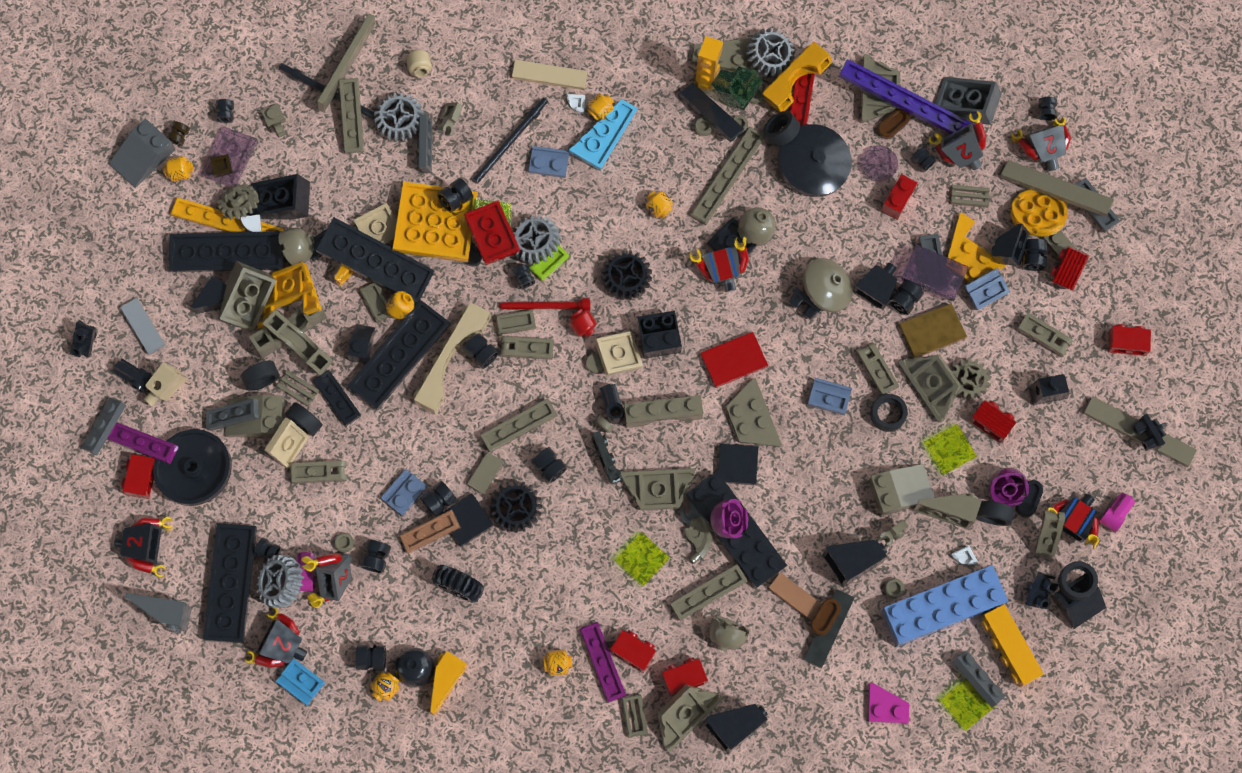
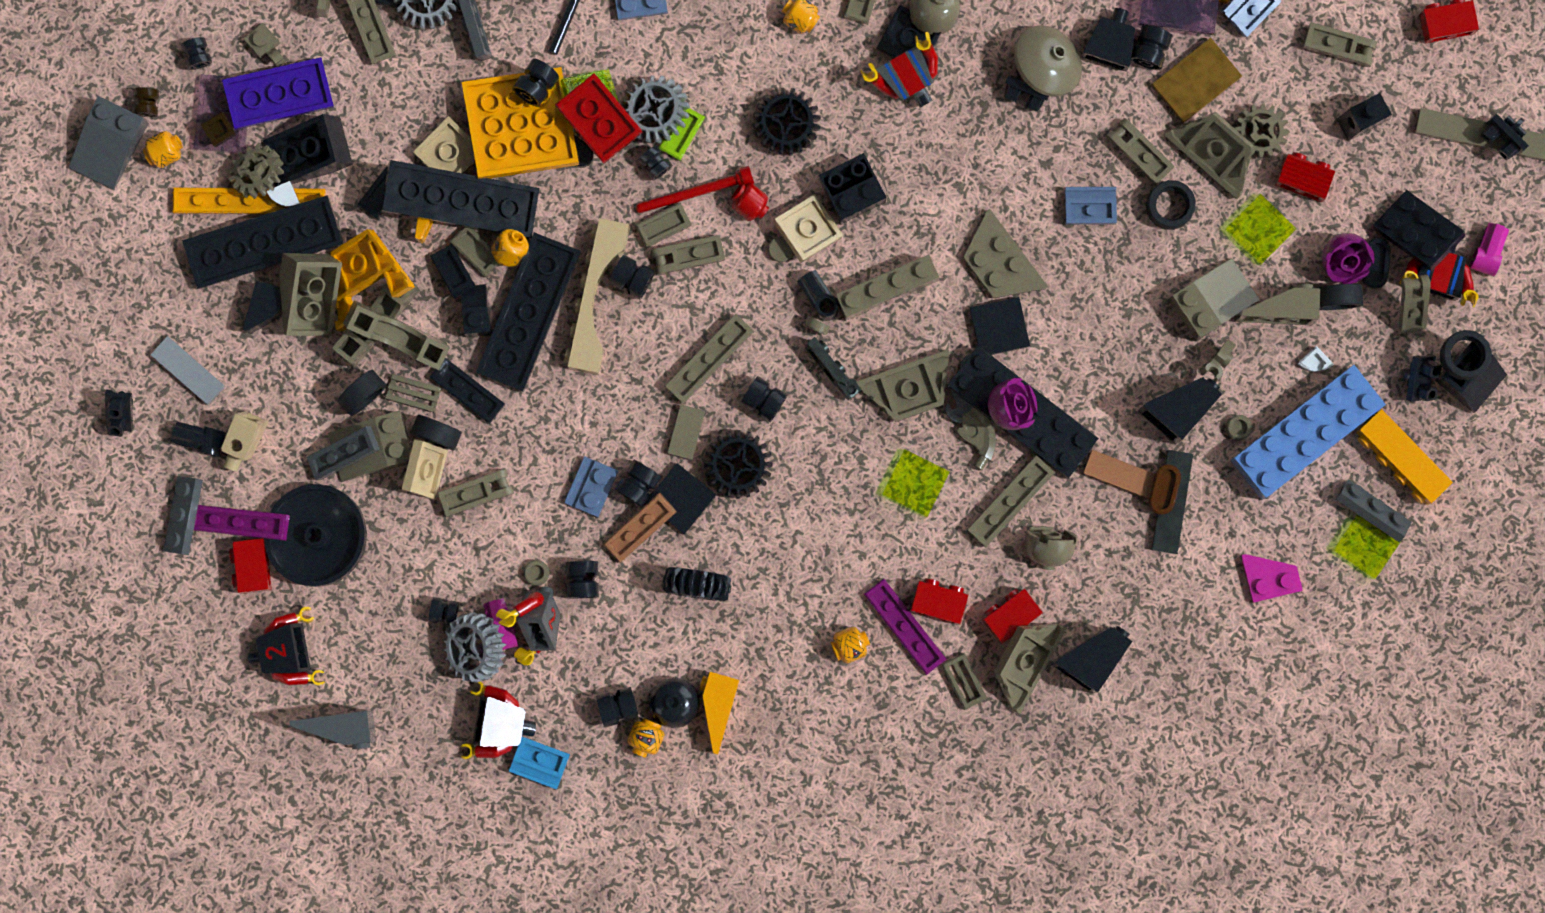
camera: 20 degrees left, 10 degrees up
black plate [203,523,257,644] -> none
dark tan cylinder [279,227,315,265] -> none
red tile [700,332,768,388] -> none
none -> dark purple plate [222,57,334,130]
none -> black tile [430,244,476,299]
none -> black plate [1373,190,1465,272]

